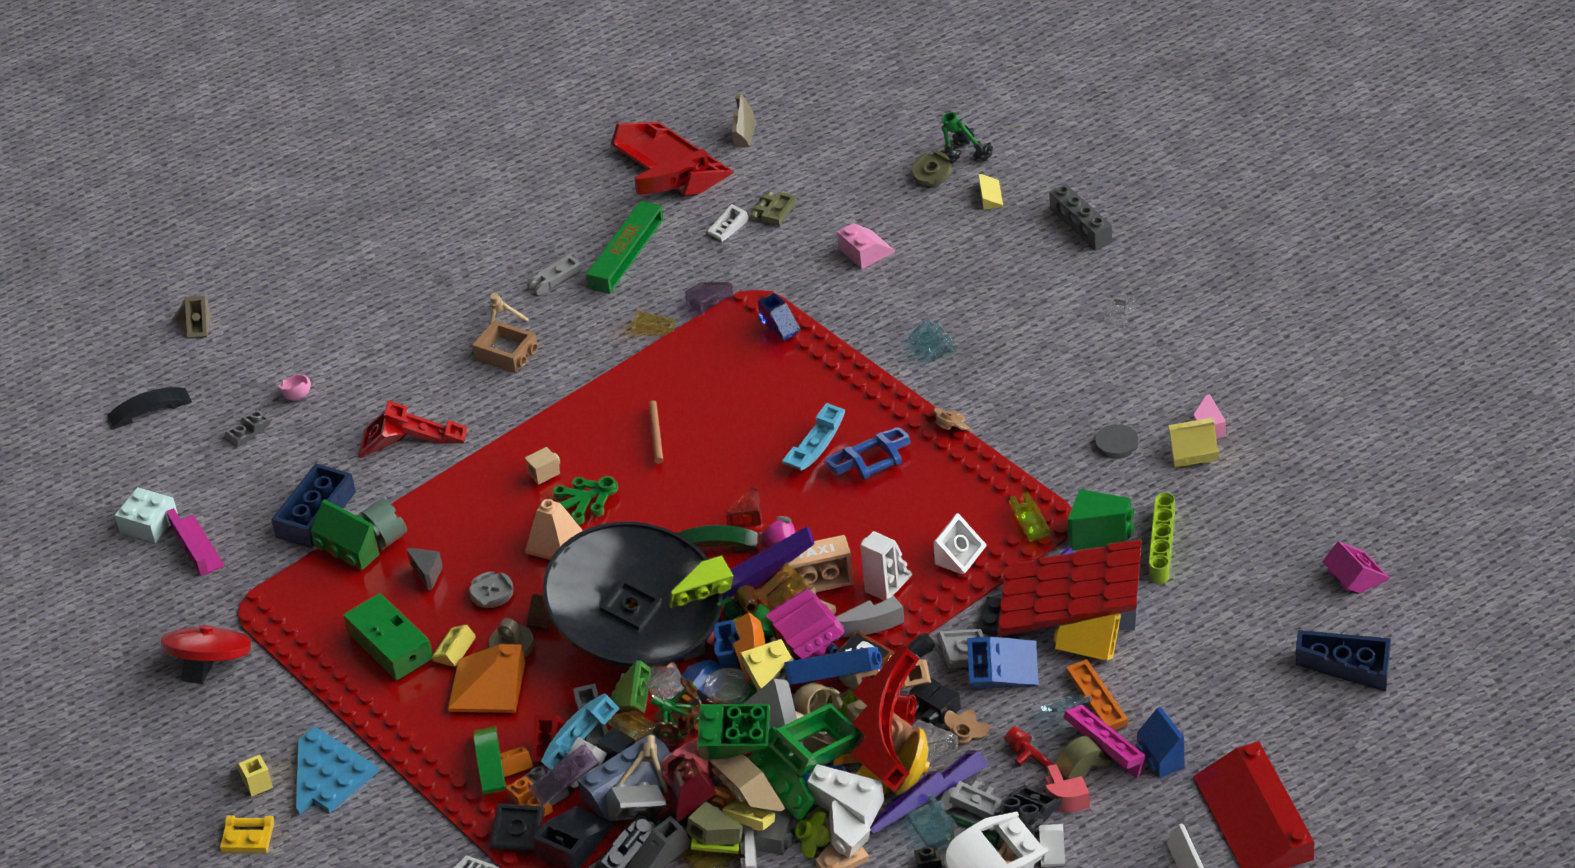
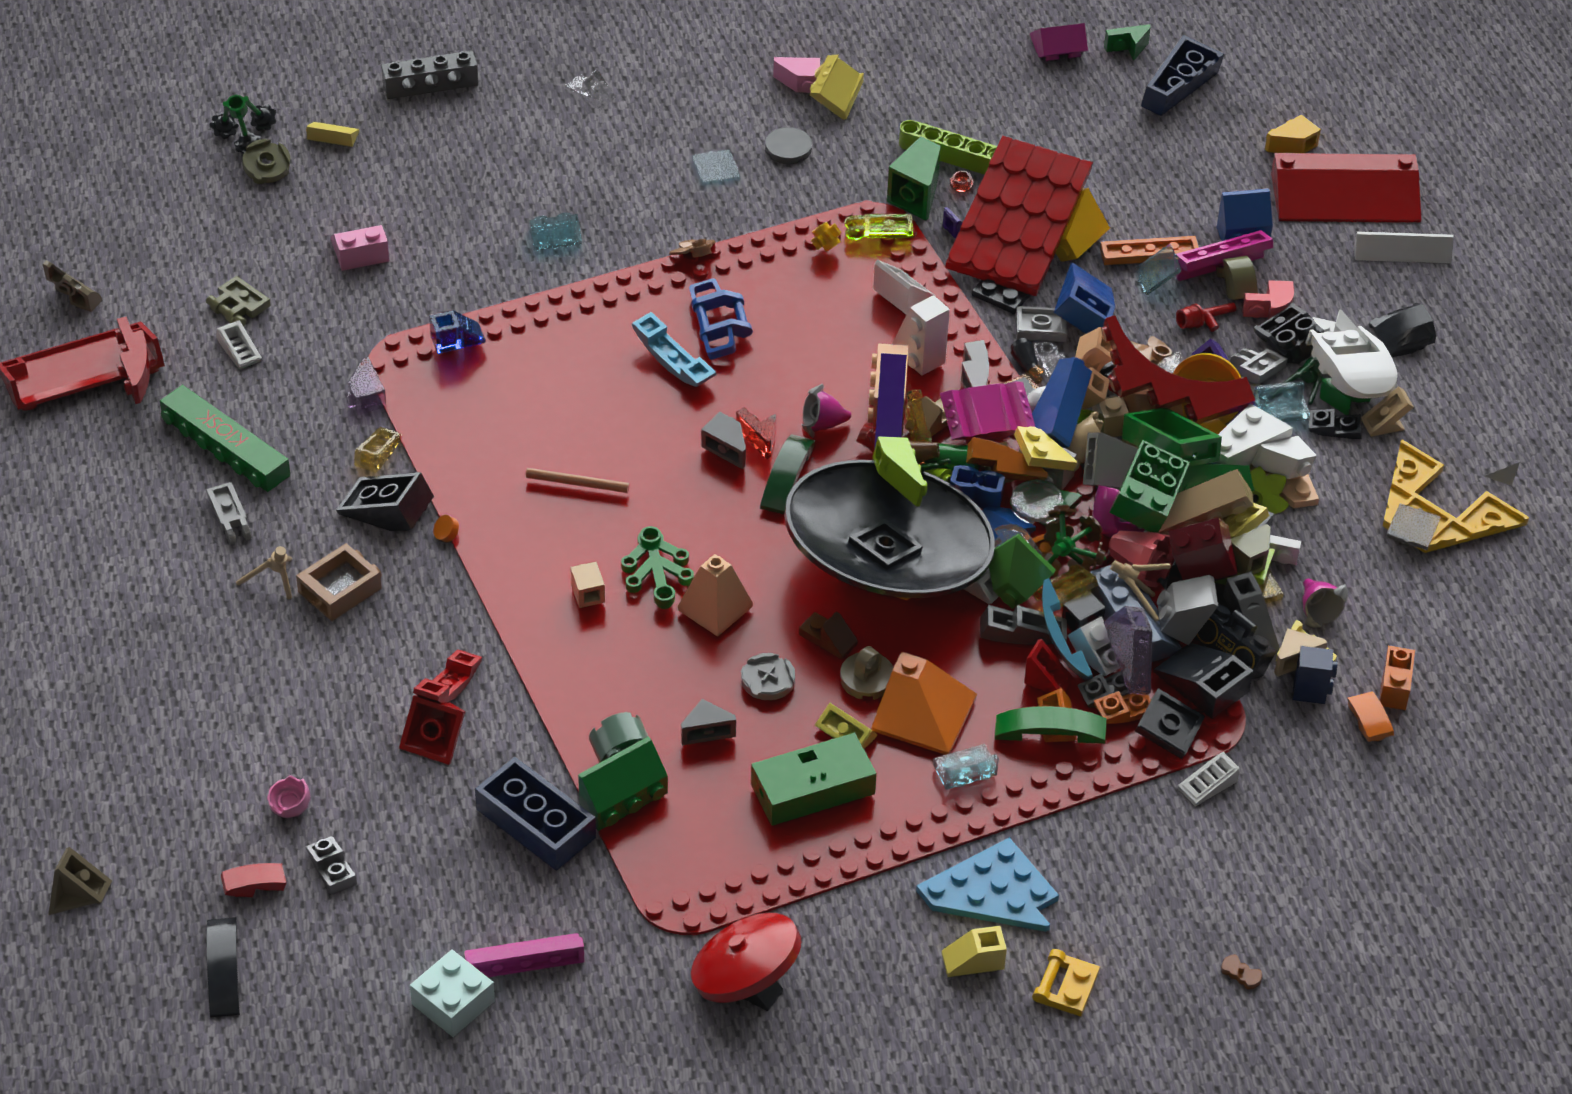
camera: 80 degrees left, 5 degrees up
none -> slope [221,863,286,898]
none -> black slope [336,472,434,531]
none -> orange tile [433,515,459,542]
none -> clear light blue piece [692,149,740,185]
none -> slope [701,412,746,469]
none -> yellow gear [811,221,841,252]
none -> clear light blue bracket [933,744,999,790]
none -> green slope [1104,24,1151,61]
none -> yellow slope [1265,115,1321,153]

